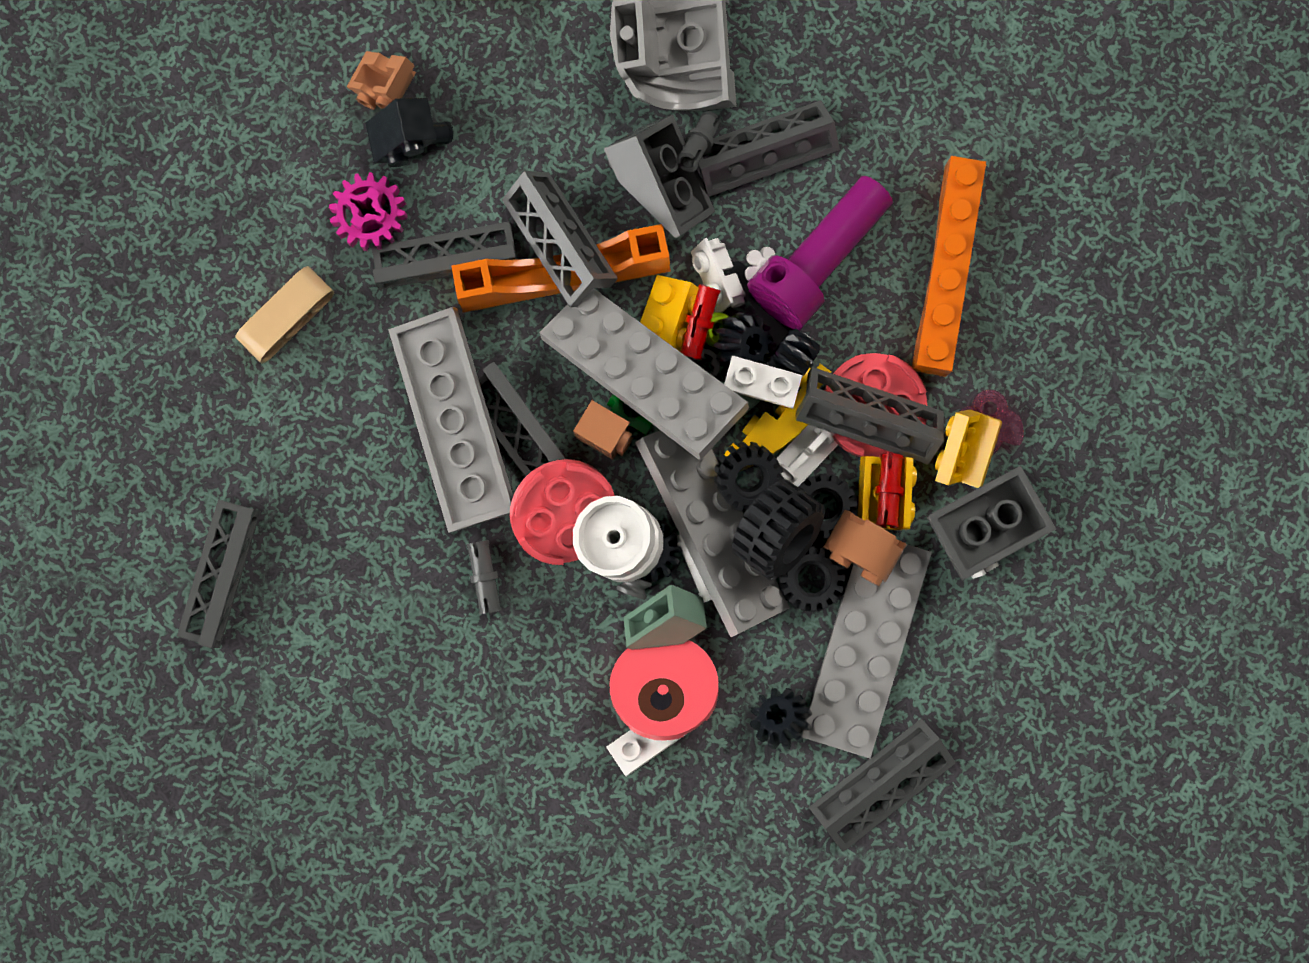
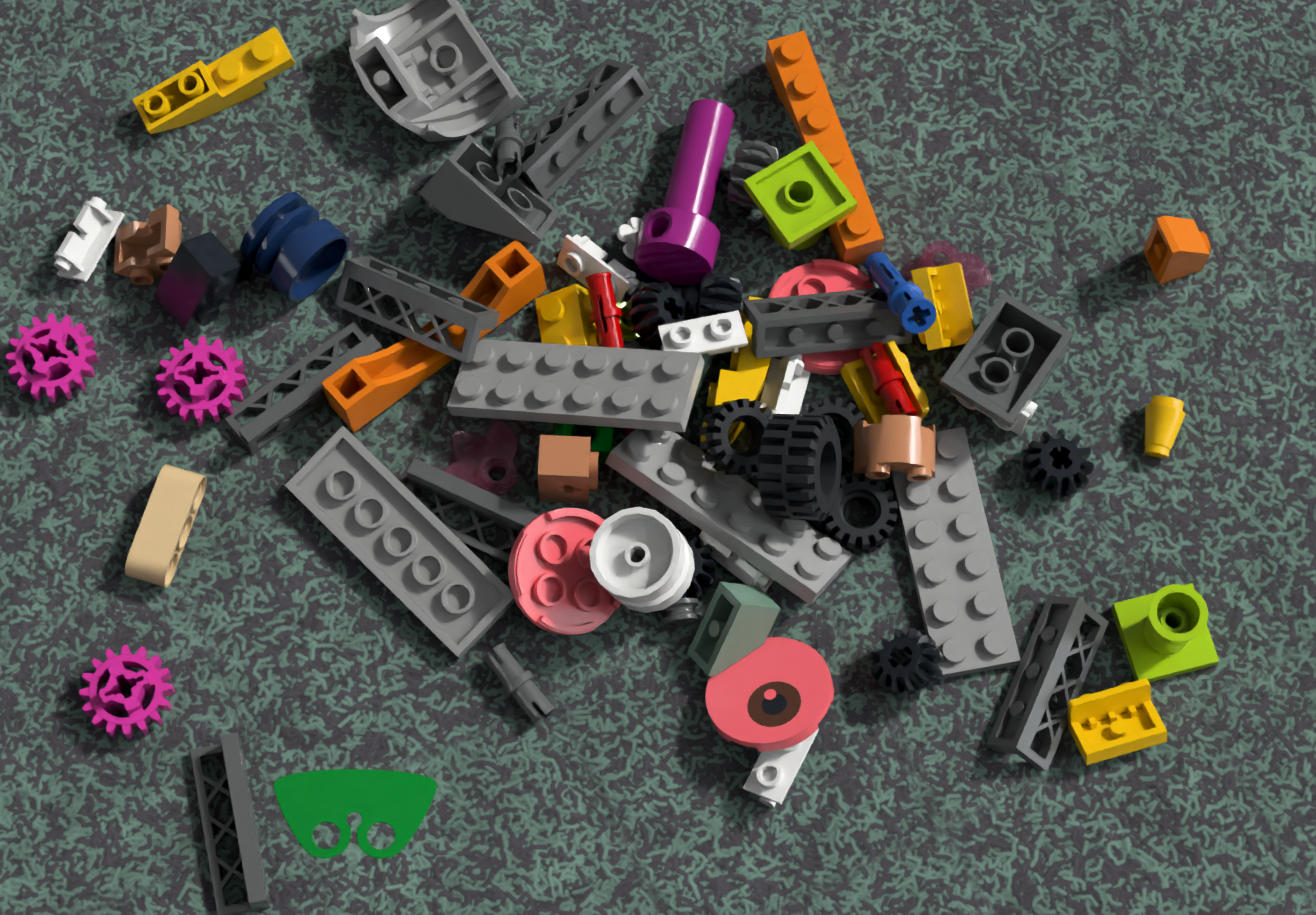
camera: 35 degrees left, 15 degrees down
none -> dark pink gear [6,313,98,403]
none -> white hinge [53,196,125,282]
none -> dark pink gear [79,645,175,739]
none -> dark blue wheel [240,192,350,302]
none -> green piece [274,769,437,859]
none -> clear pink plate [444,419,518,495]
none -> dark grey gear [727,140,779,209]
none -> lime plant [743,141,858,250]
none -> blue pin [864,252,937,333]
none -> black gear [1022,429,1094,501]
none -> yellow bracket [1068,678,1167,765]
none -> lime plant [1111,583,1219,682]
none -> orange slope [1143,216,1211,285]
none -> yellow cone [1144,395,1186,459]

